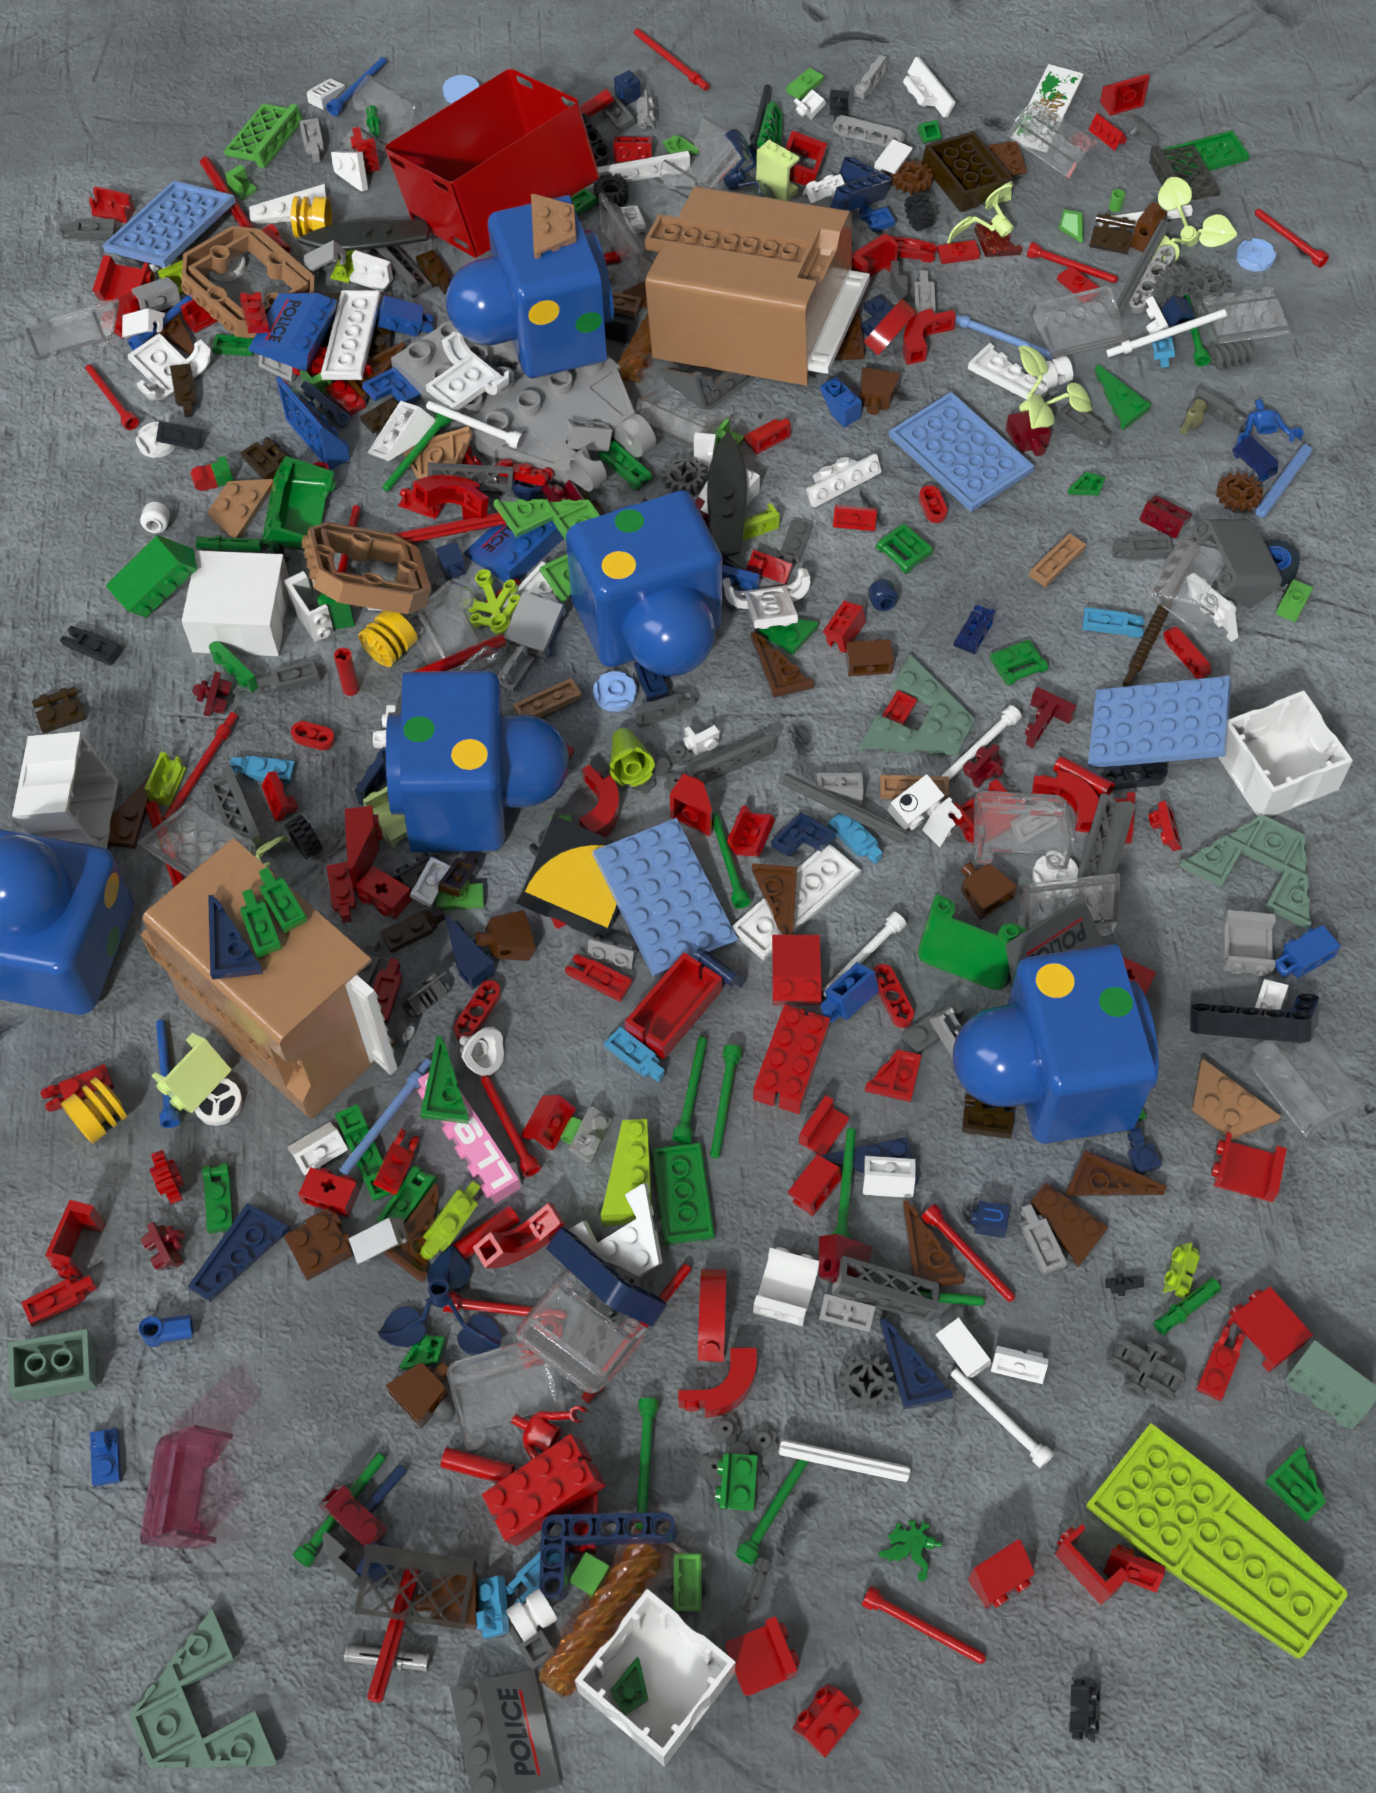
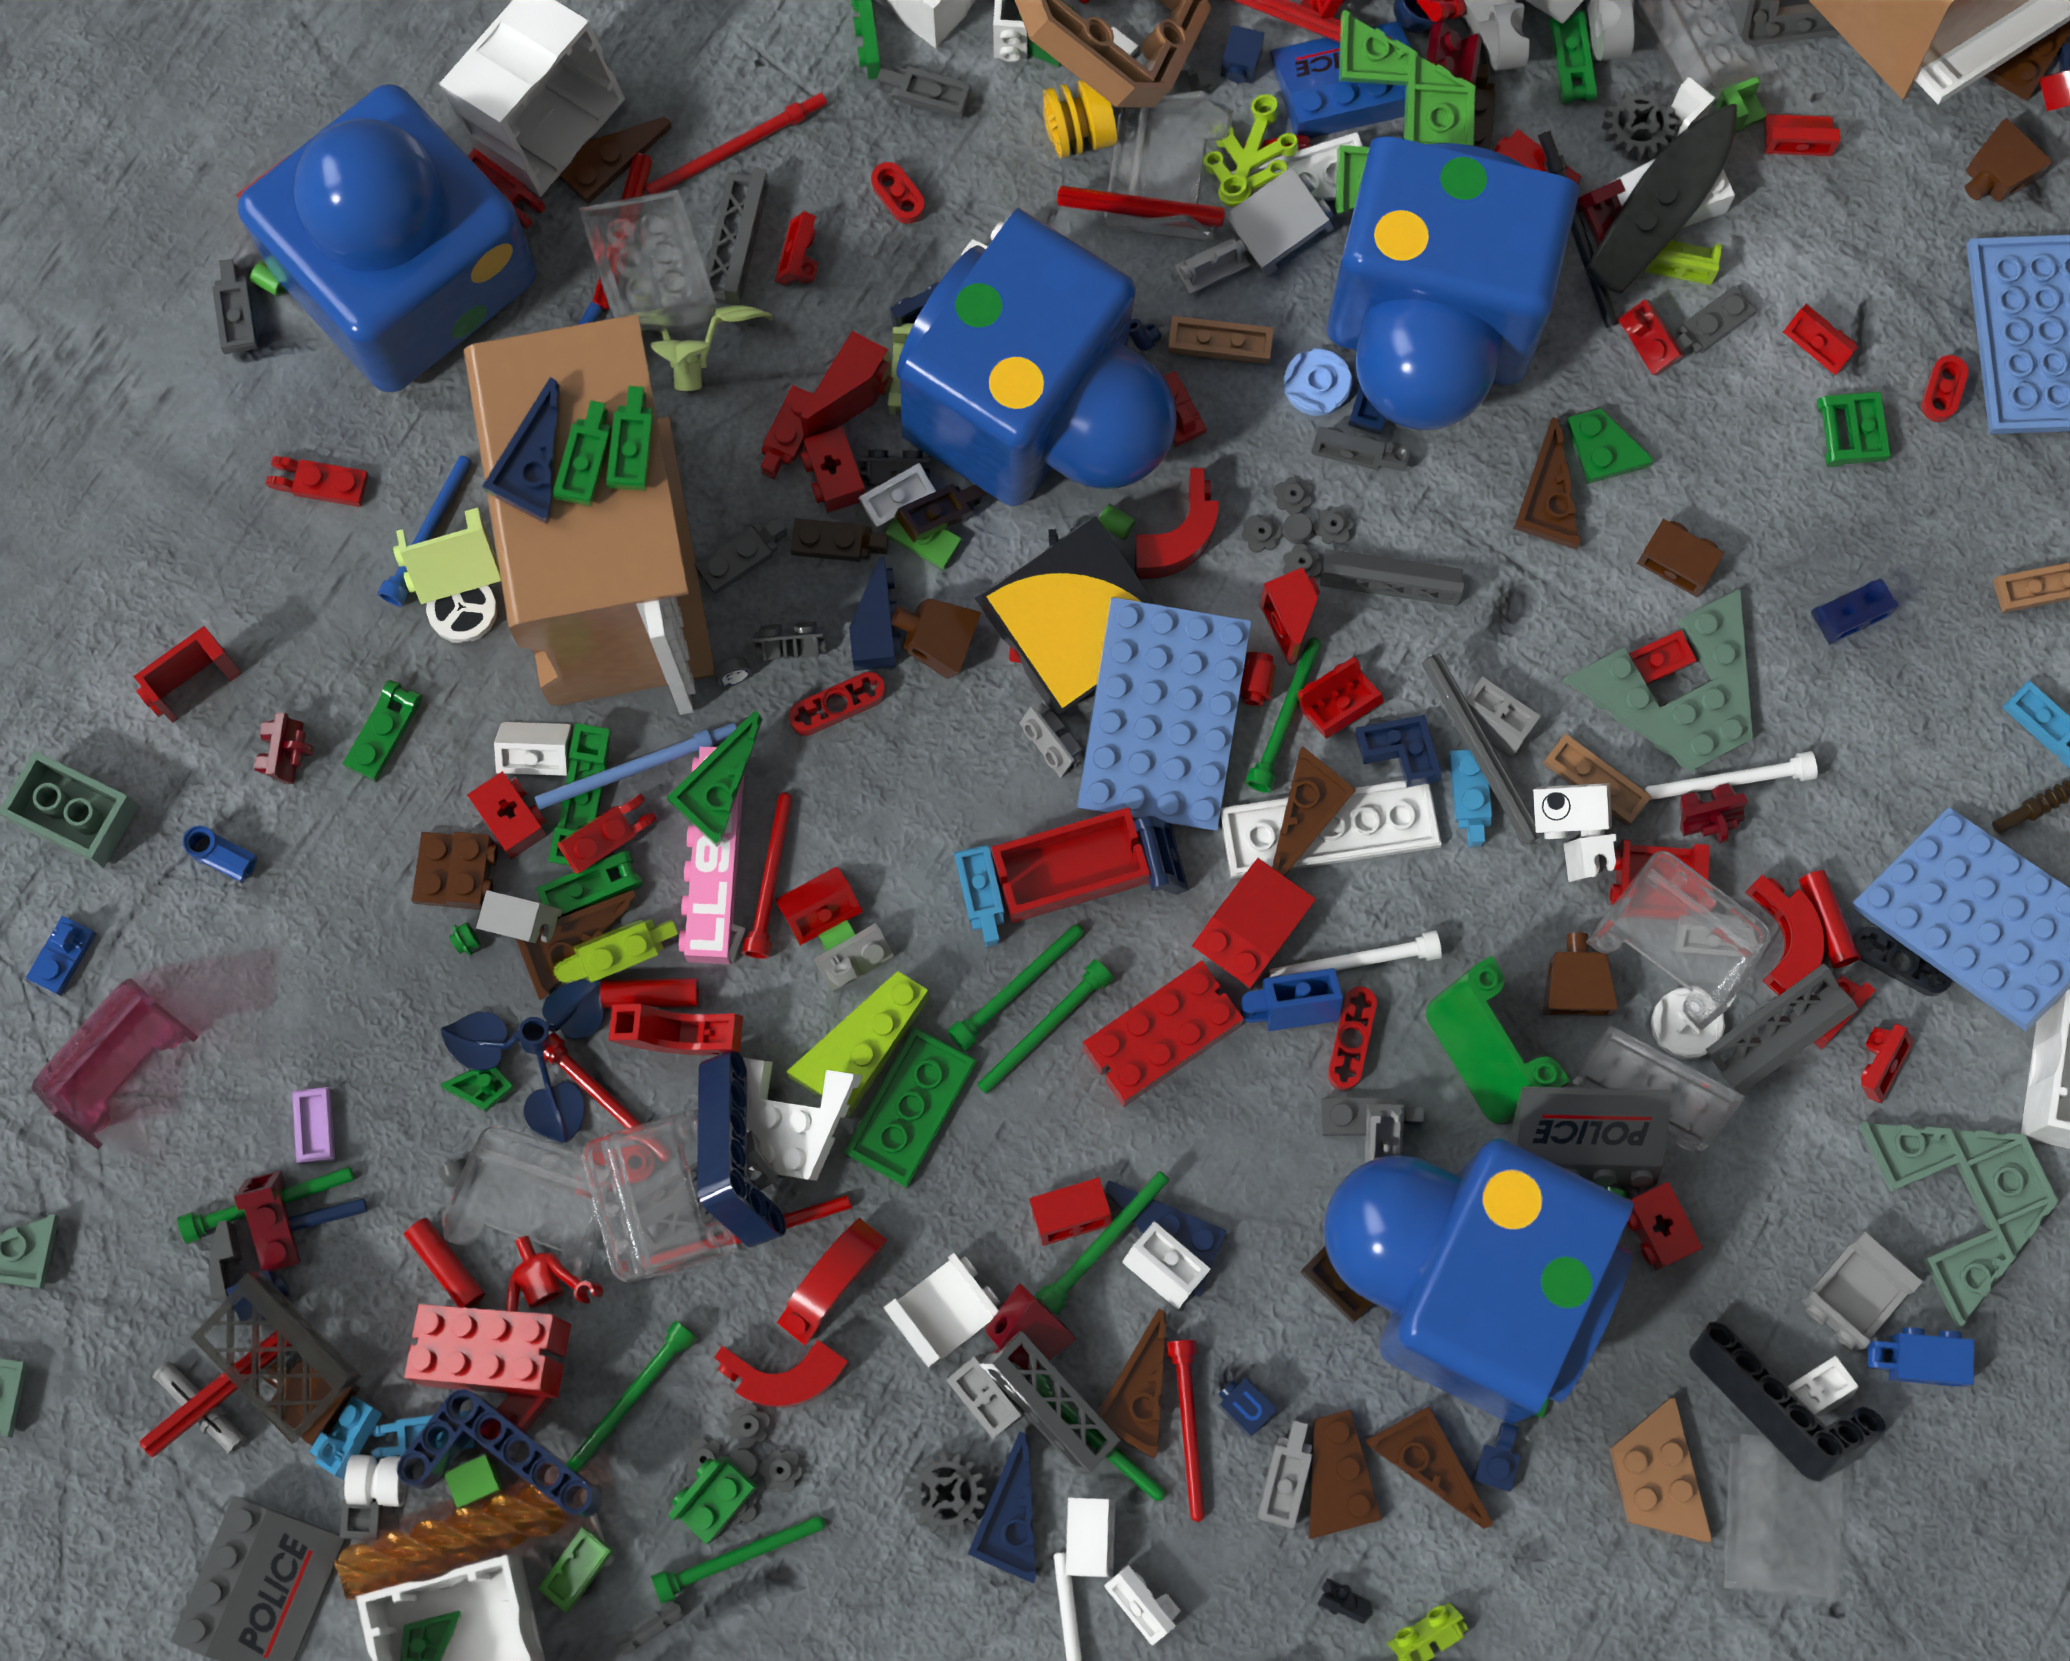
camera: 35 degrees right, 15 degrees up
red hinge [21,1276,97,1327] -> none
yellow wheel [61,1077,127,1144] -> none
lime hinge [144,752,187,806] -> none
red gear [149,1150,184,1204] -> none
dark blue wing [187,1203,290,1302] -> none
dark red hips [192,671,232,717] -> none
dark azure hinge [230,756,296,784] -> none
black tyre [285,815,323,860] -> none
red piece [334,648,360,696] -> none
red hinge [372,958,402,1023] -> none
reddish brown torso [385,1362,452,1429] -> none
white helmet [459,1027,504,1076] -> none
red hinge [564,954,633,1003] -> none
lime cone [609,728,655,787] -> none
white bracket [683,725,719,756] -> none
blue hinge [722,565,761,590] -> none
white piece [722,568,810,629] -> none
white axle [779,1439,910,1482] -> none
red panel [799,1095,849,1157] -> none
white bracket [806,453,881,508] -> none
blue slope [820,377,862,427] -> none
red hinge [823,601,866,653] -> none
red wing [865,1050,921,1102] -> none
dark blue head [868,579,899,611] -> none
green plate [990,639,1048,686] -> none
dark red bracket [1025,686,1077,748] -> none
red panel [1211,1132,1287,1202] -> none
none -> lavender tile [292,1087,336,1165]
none -> green plate [449,922,481,956]
none -> red brick [1239,652,1276,706]

